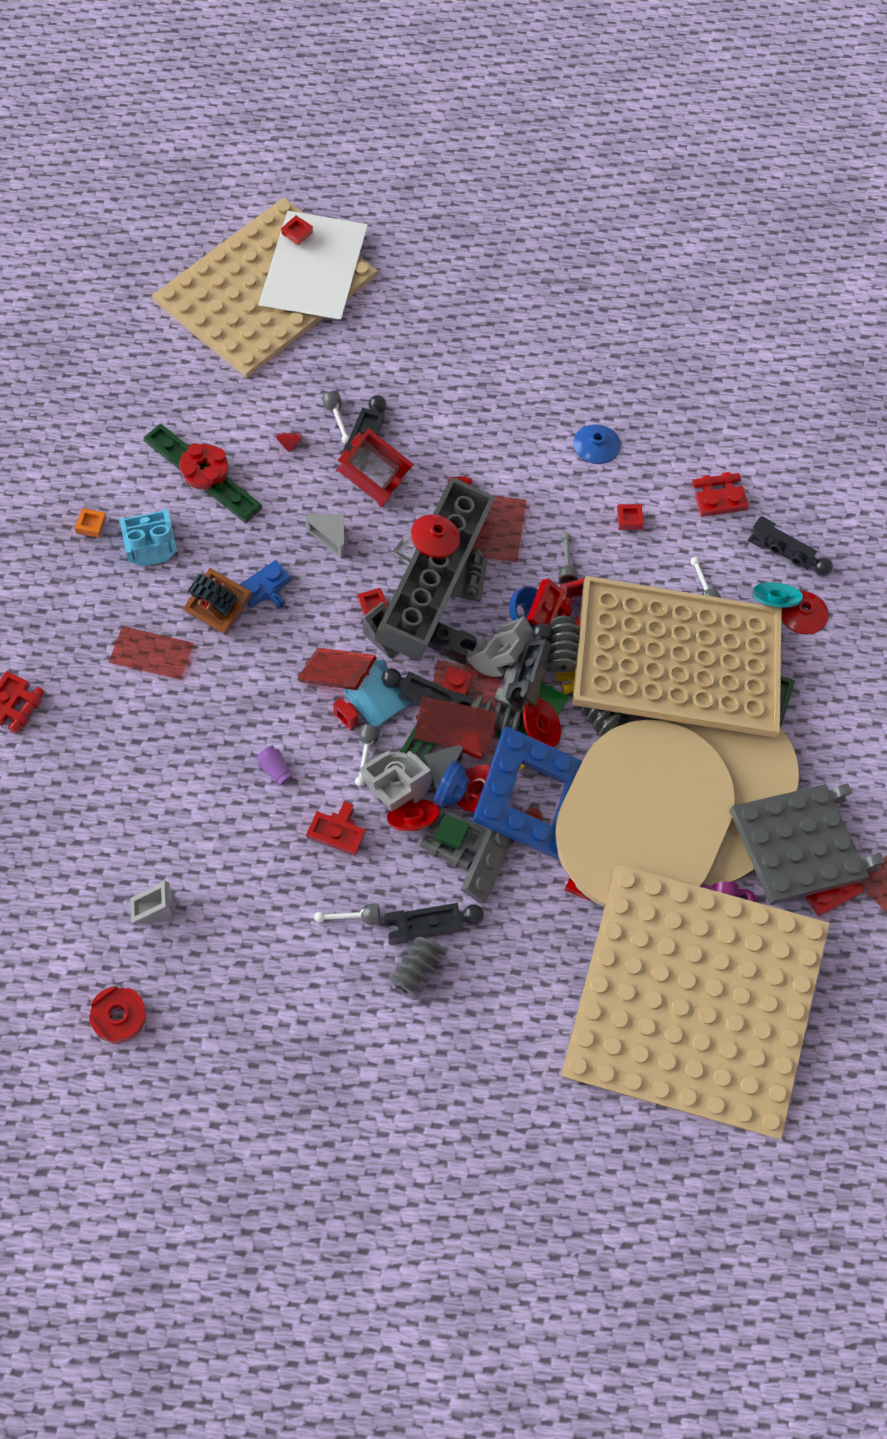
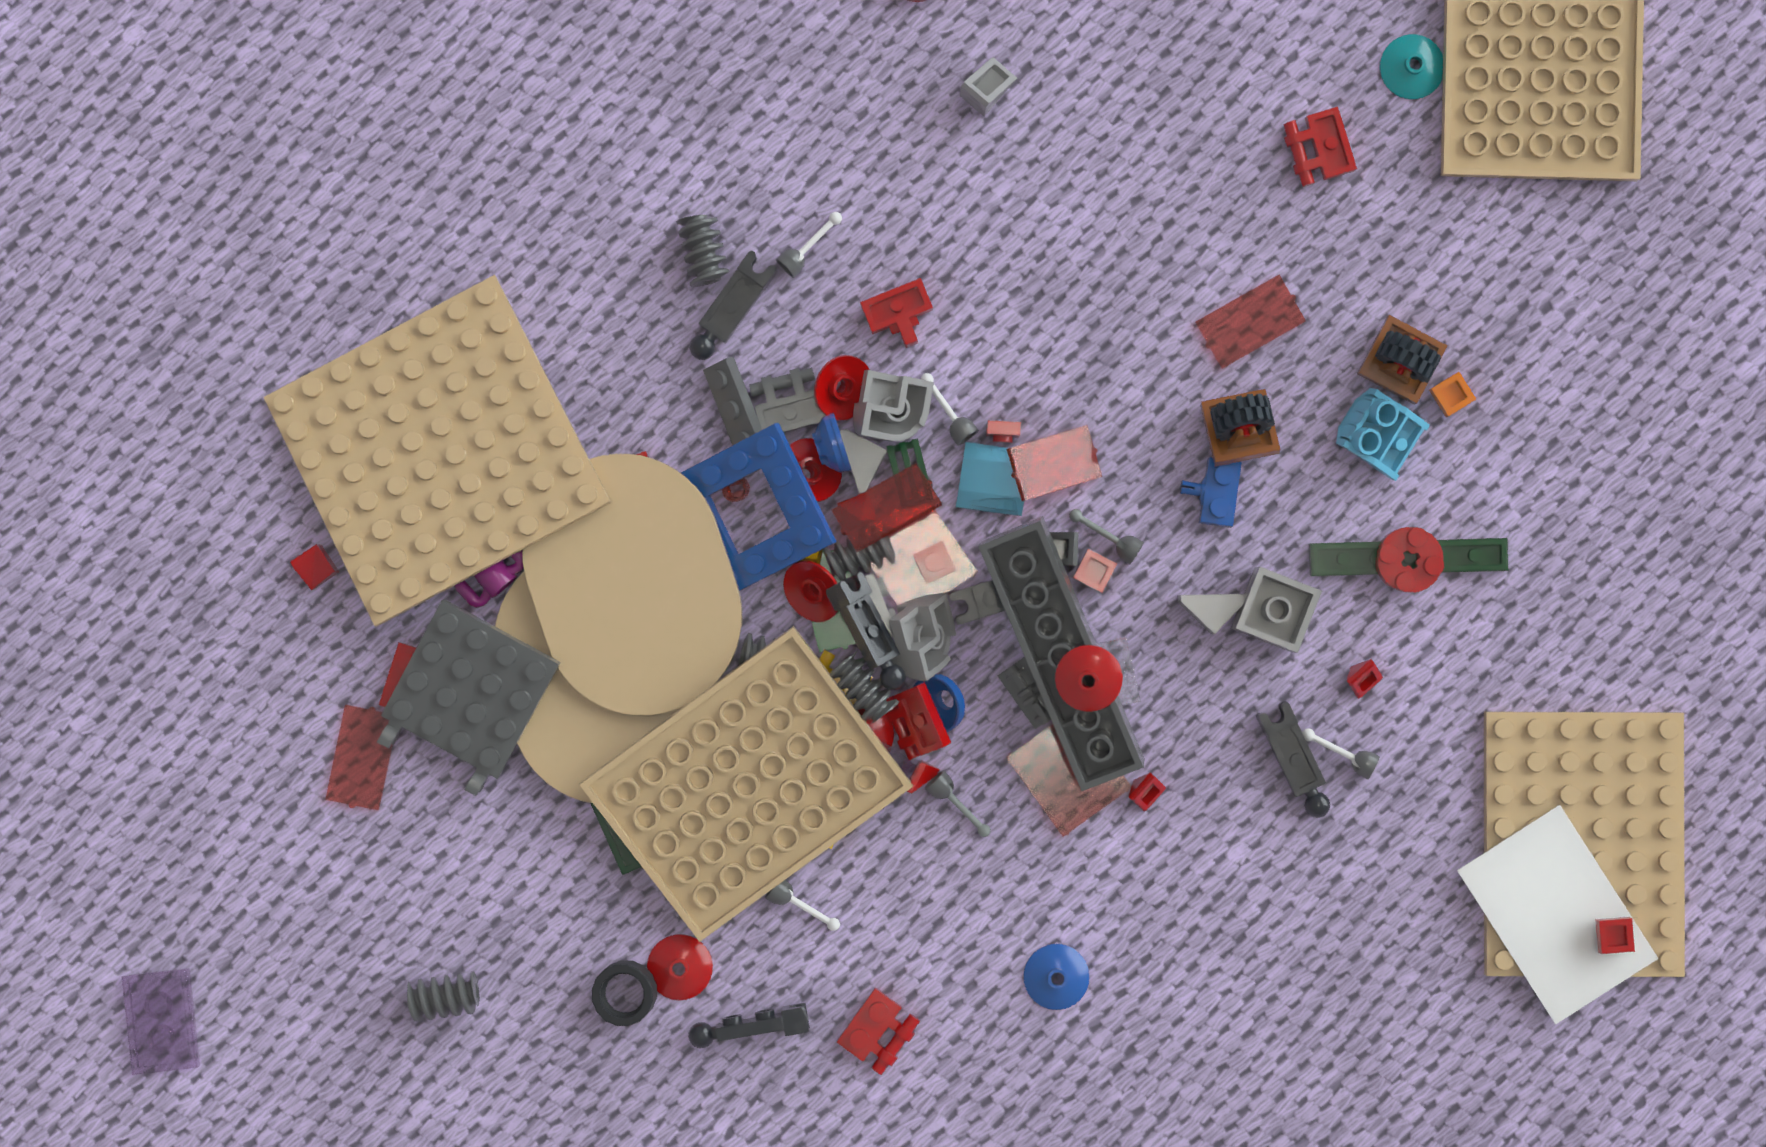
camera: 140 degrees right, 25 degrees up
medium lavender cone [256,745,293,785] -> none
red window [336,428,414,508] -> none
black plate [381,668,473,726] -> none
dark green tile [434,814,469,850] -> none
red plate [617,504,644,530] -> none
teal dish [752,582,803,609] -> none
none -> red slope [290,544,339,590]
none -> black tyre [592,960,657,1026]
none -> hinge [1069,509,1144,565]
none -> light grey brick [1230,567,1322,653]
none -> plate [1357,315,1448,405]

